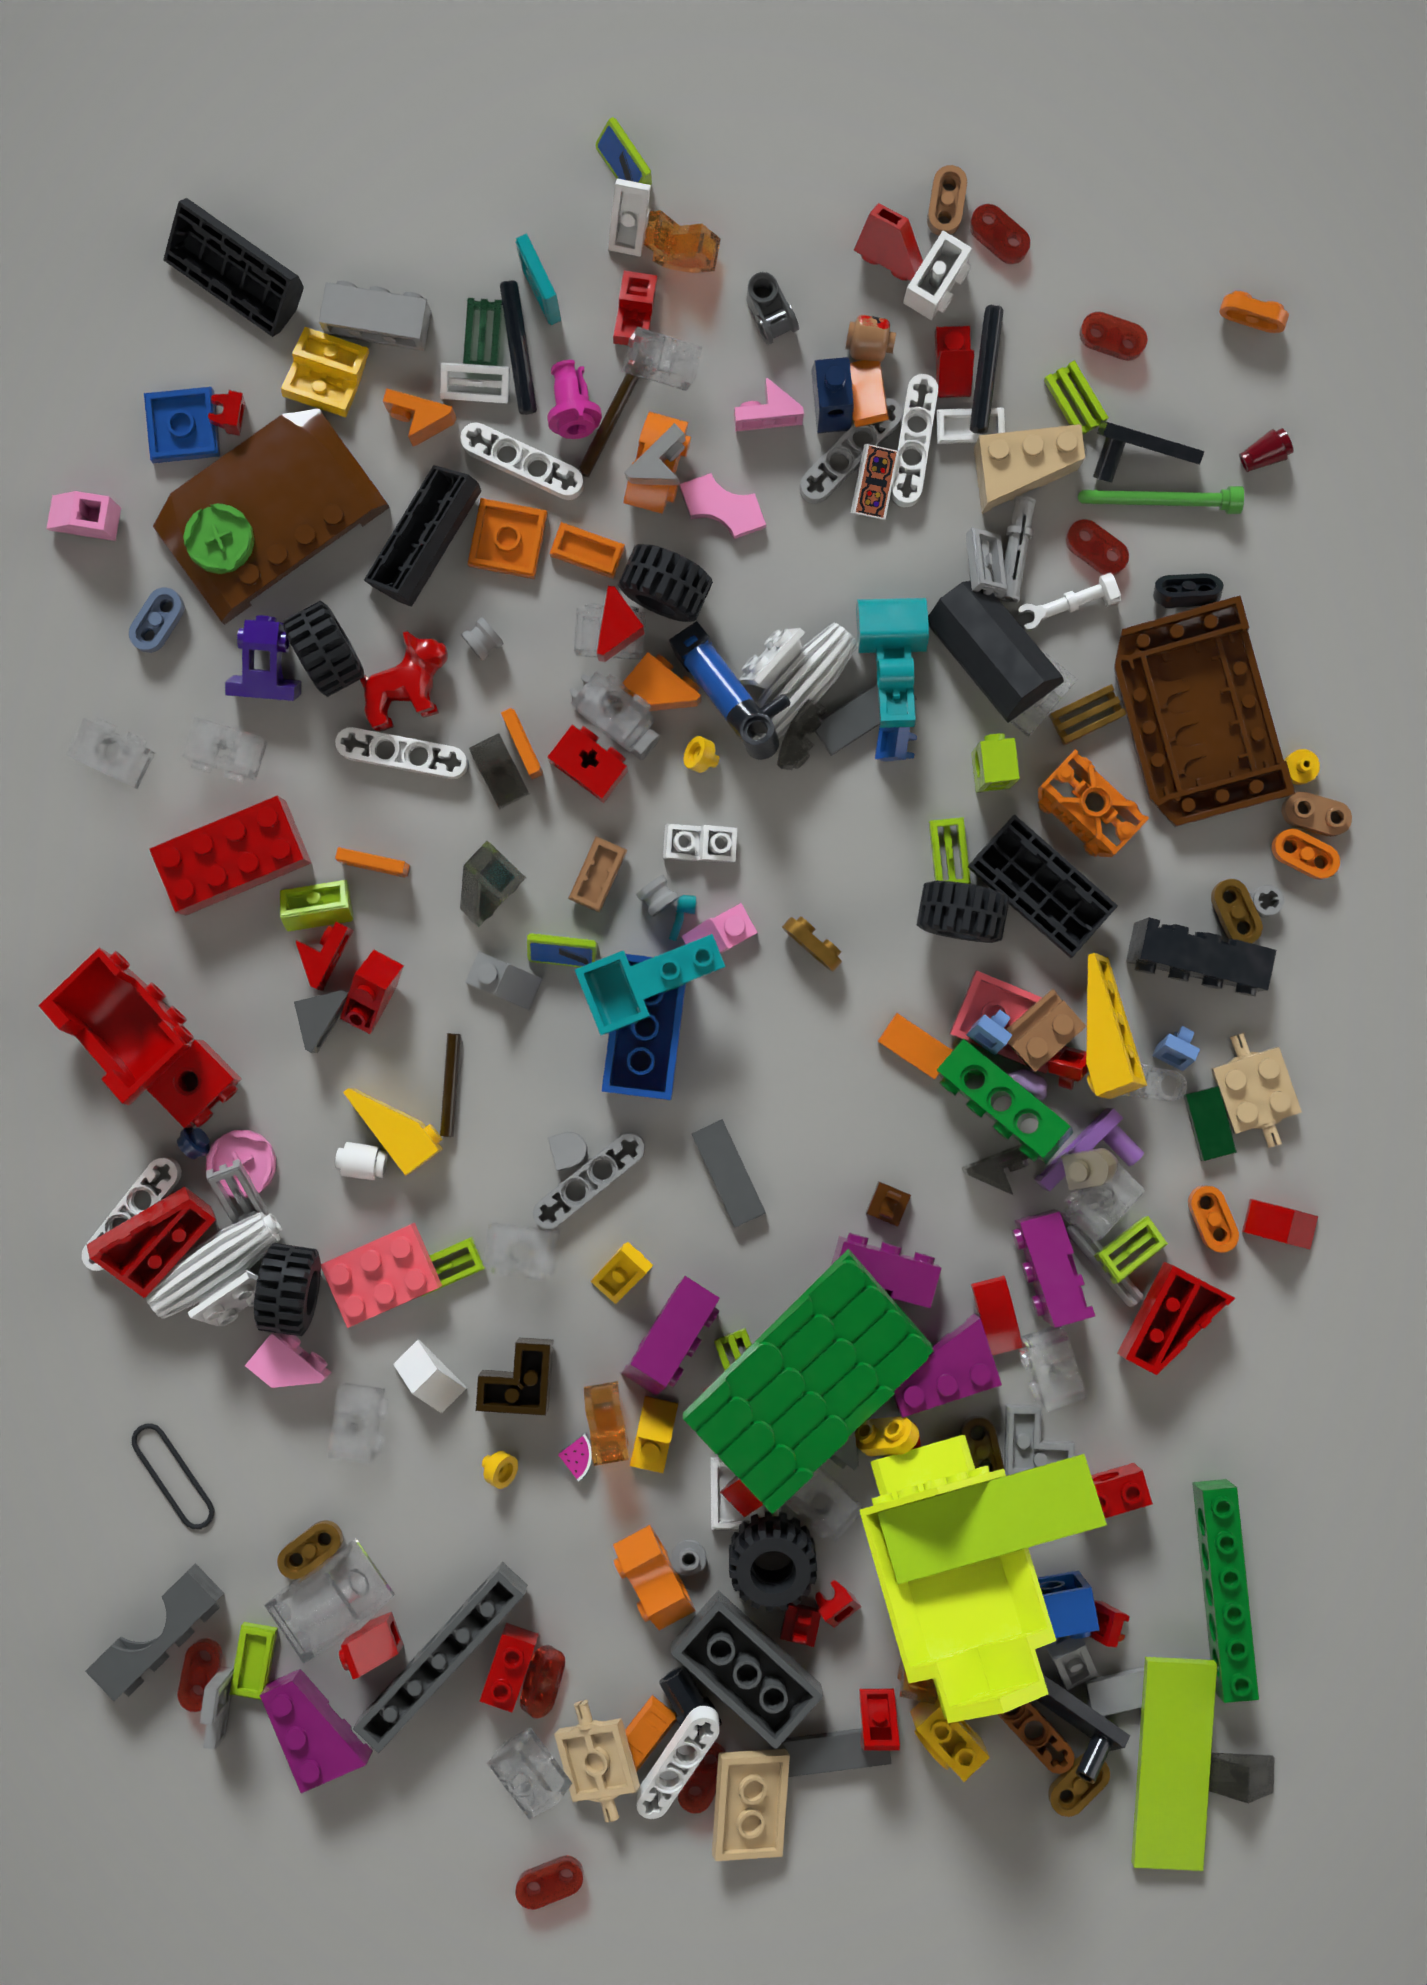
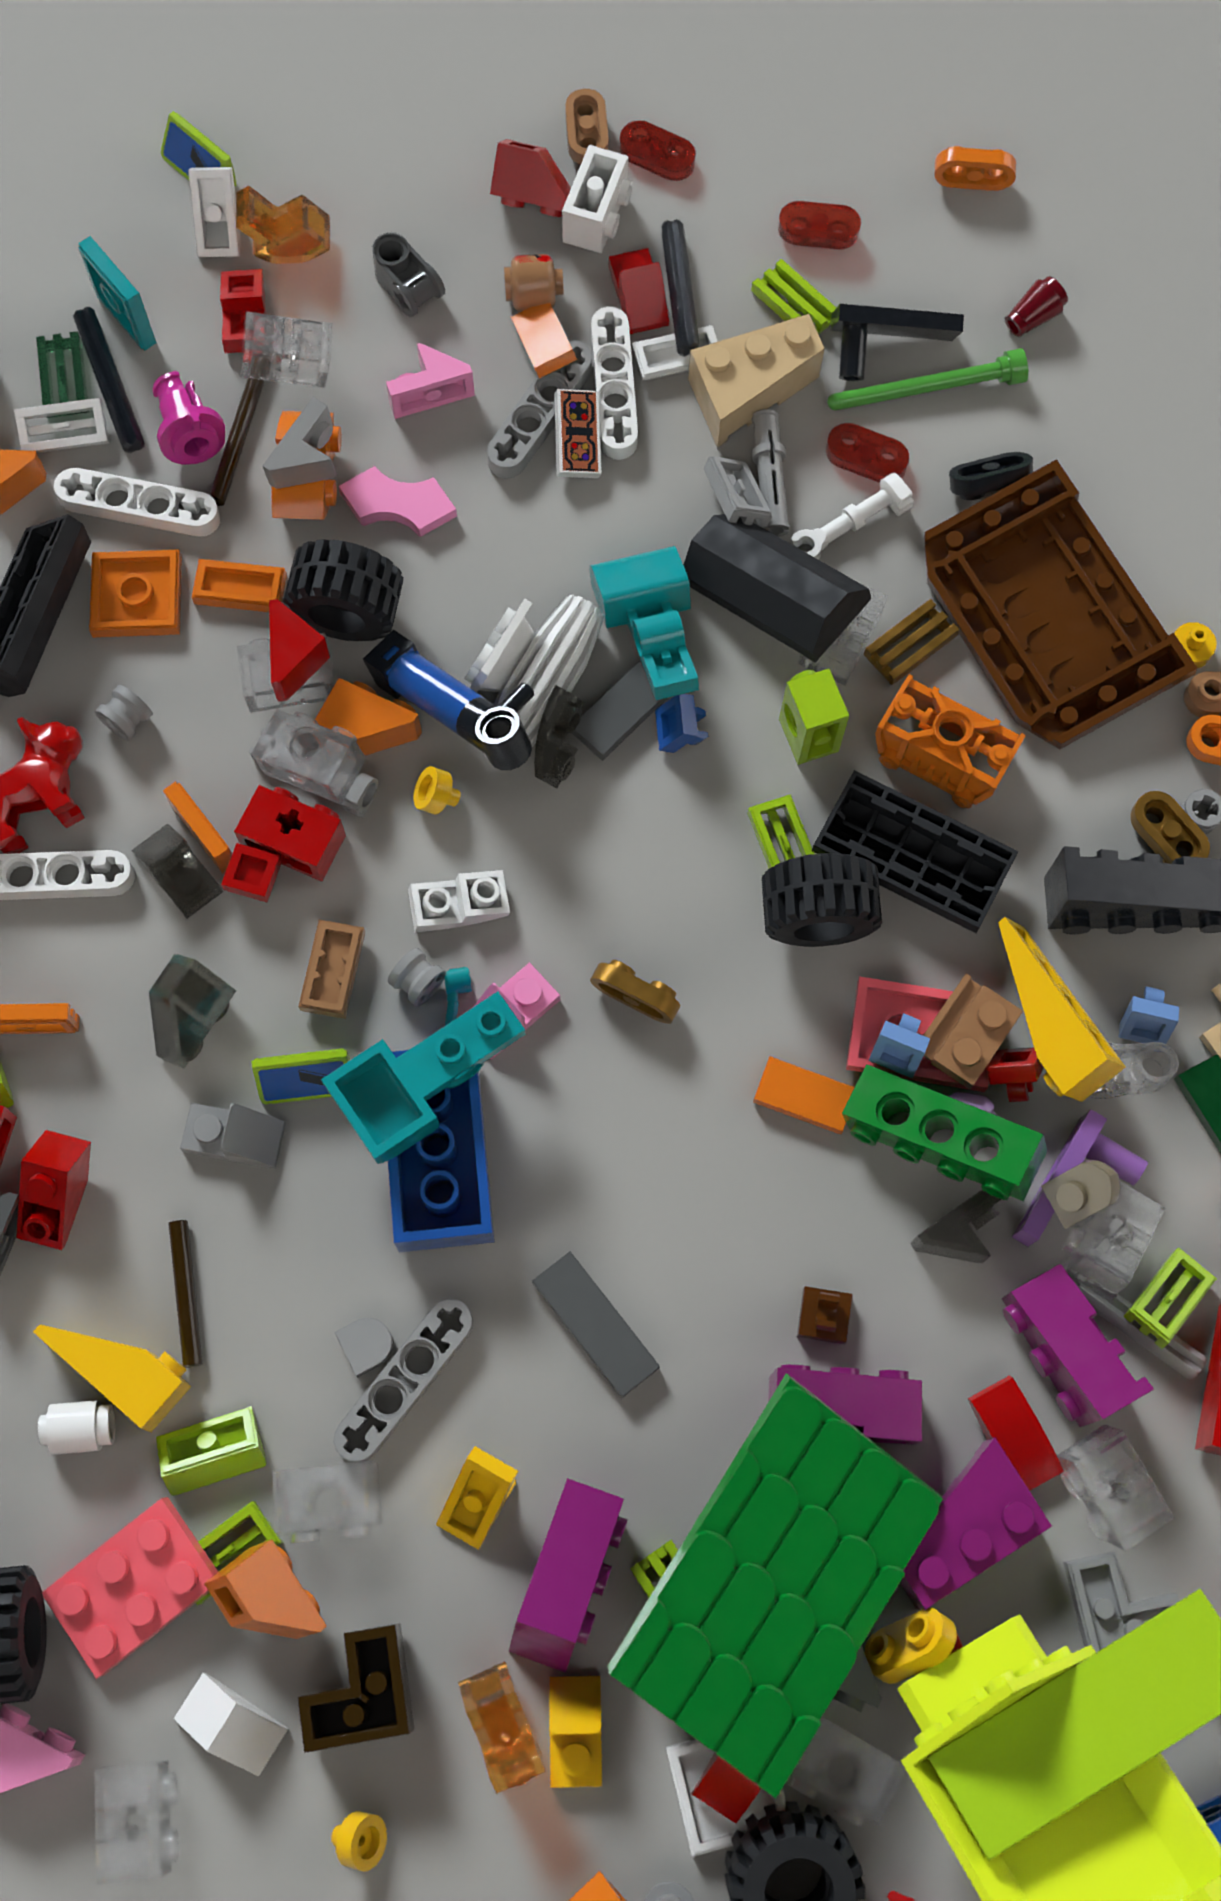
camera: 10 degrees left, 15 degrees down
dark pink tile [558,1432,593,1482] -> none
dark blue torso [811,357,854,434] -> none
dark brown plate [960,1416,1004,1472] -> none
none -> lime slope [156,1406,267,1496]
none -> orange slope [204,1539,327,1639]
none -> red tile [221,843,282,903]

